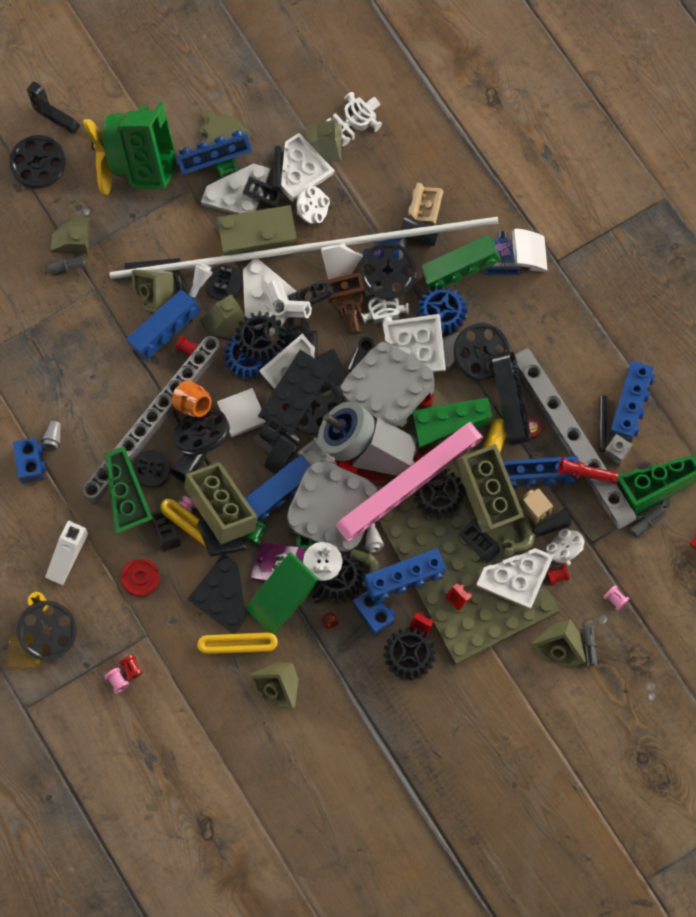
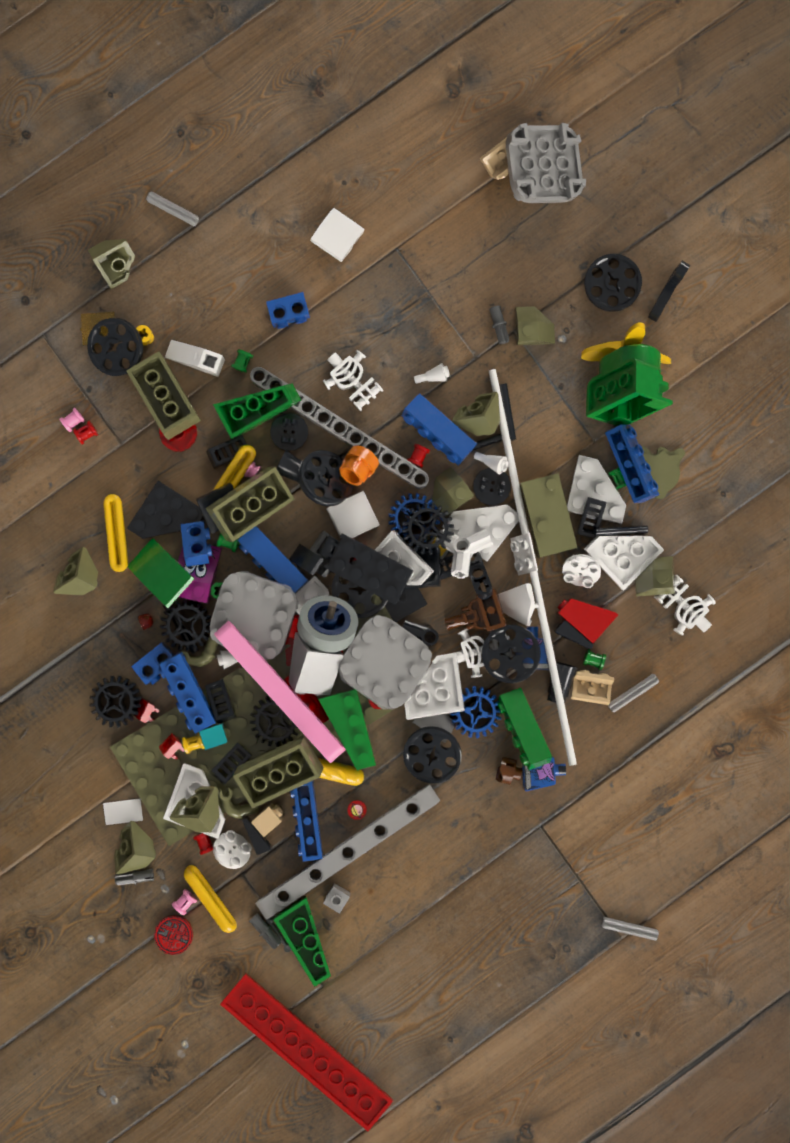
camera: 80 degrees right, 15 degrees up
light grey cone [41,421,61,451] -> none
white plate [303,542,342,581] -> none
black beam [492,351,531,446] -> none
white slope [512,229,547,272] -> none
red pin [558,457,618,484] -> none
black bar [599,395,607,452] -> none
blue brick [609,361,655,442] -> none
none -> white sticker [103,799,143,825]
none -> olive brick [126,351,201,440]
none -> tile [154,915,194,955]
none -> olive slope [169,786,219,833]
none -> blue brick [181,521,212,567]
none -> yellow bush [182,733,205,754]
none -> yellow piece [184,865,237,933]
none -> teal panel [199,723,227,750]
none -> black slope [205,679,236,724]
none -> green bush [231,349,253,373]
none -> white piece [323,350,383,411]
none -> white cone [414,363,450,384]
none -> reddish brown piece [496,757,522,785]
none -> white hinge [510,533,538,576]
none -> black slope [554,620,593,649]
none -> red slope [557,599,618,644]
none -> green bush [583,649,606,670]
none -> light grey axle [602,917,659,941]
none -> light grey axle [608,674,659,712]

